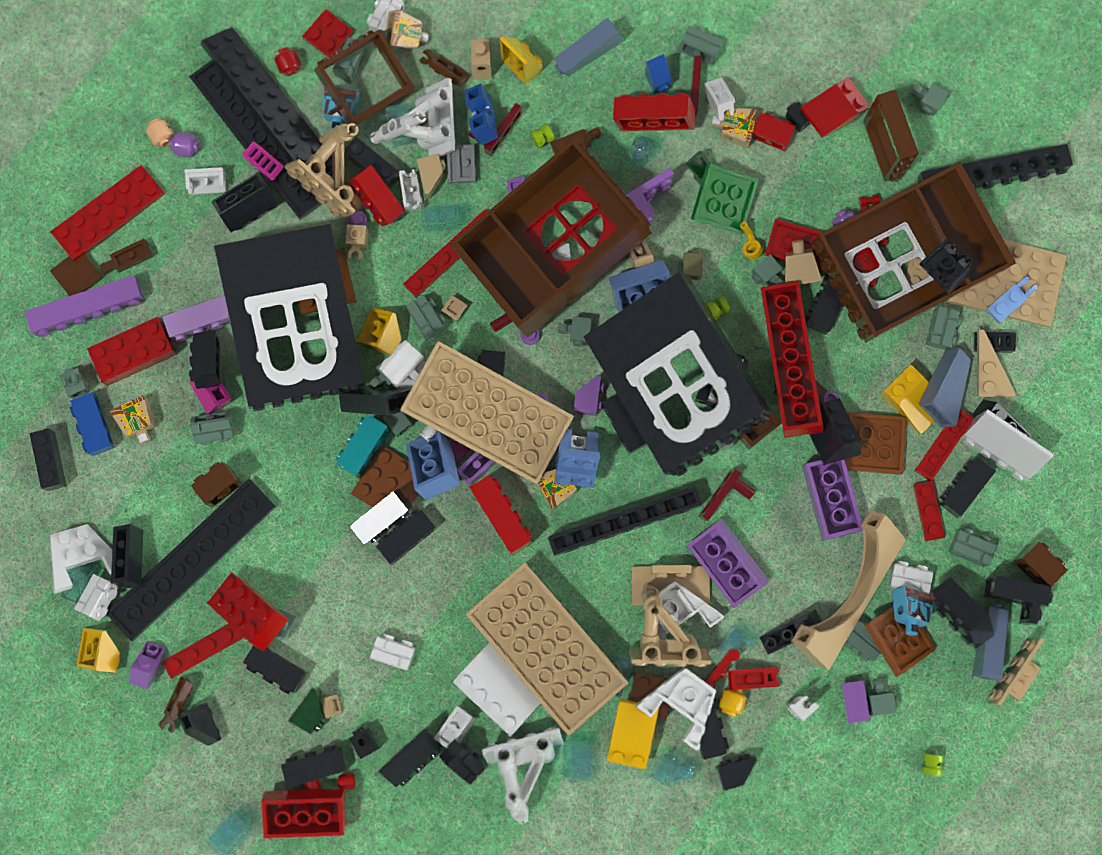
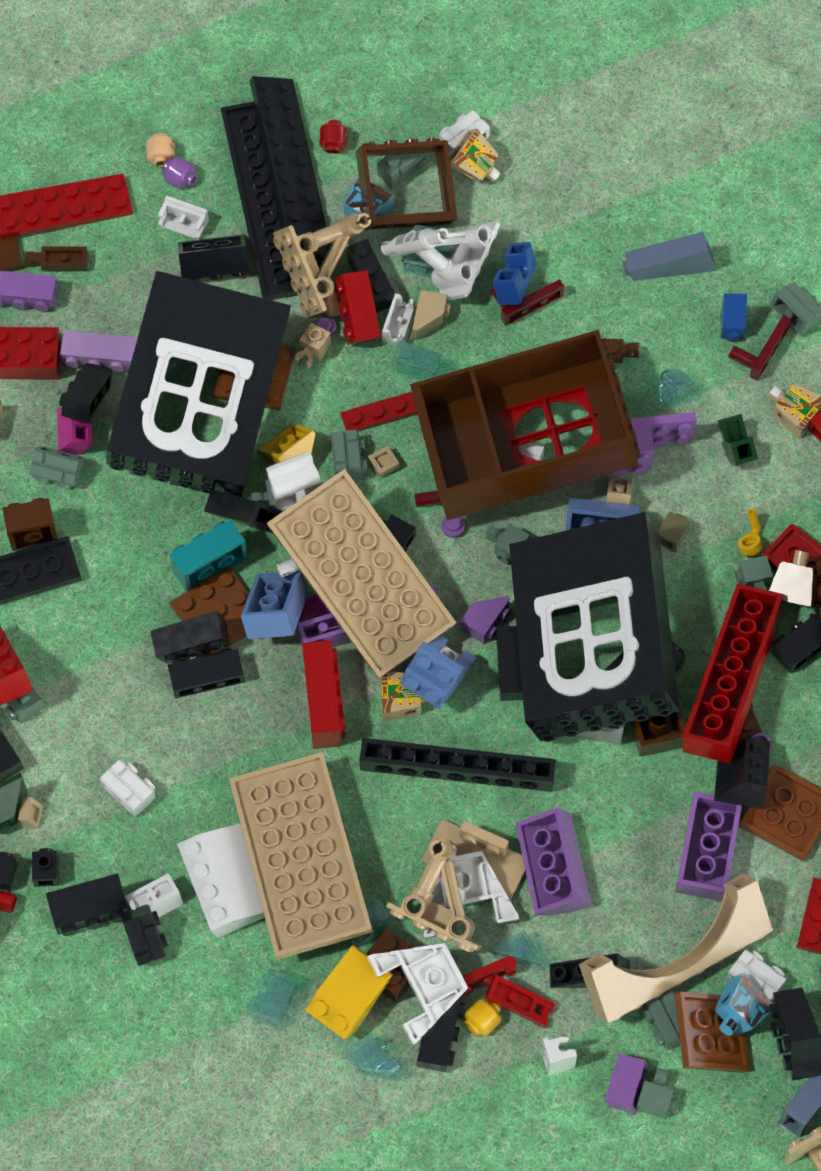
camera: 25 degrees right, 15 degrees down
dark pink slope [242,141,285,181] -> none
red plate [302,9,354,59] -> none
sand green brick [382,412,412,438] -> none
reddish brown plate [419,49,469,86] -> none
light grey plate [447,144,476,184] -> none
tan torso [471,39,492,80] -> none
white plate [482,728,564,824] -> none
yellow slope [499,36,543,85] -> none
lime wheel [530,124,555,149] -> none
red brick [613,93,696,131] -> none
green plate [691,164,759,234] -> none
dark red piece [698,469,755,521] -> none
white hinge [704,78,735,121] -> none
lime wheel [706,296,731,320] -> none
black slope [716,753,757,791] -> none

